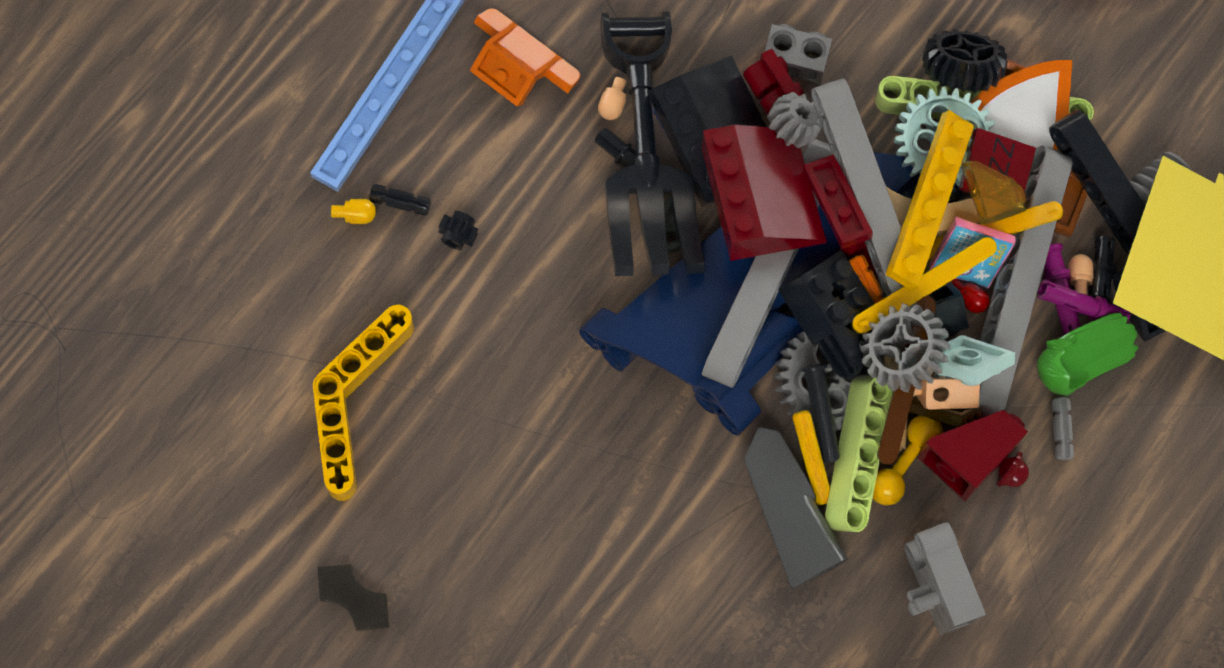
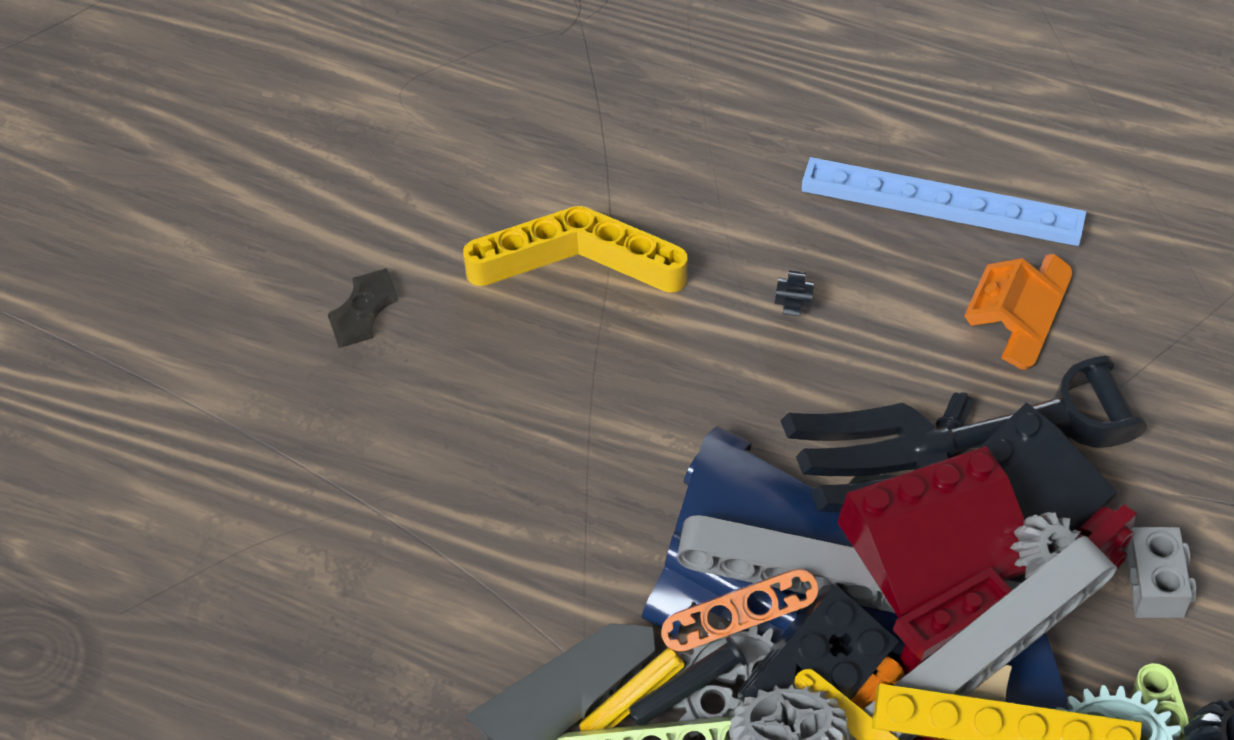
camera: 80 degrees right, 20 degrees down
yellow cylinder [331,199,376,224] -> none
black axle [369,184,431,216] -> none
light nougat cylinder [598,77,627,120] -> none
none -> orange beam [661,568,818,652]

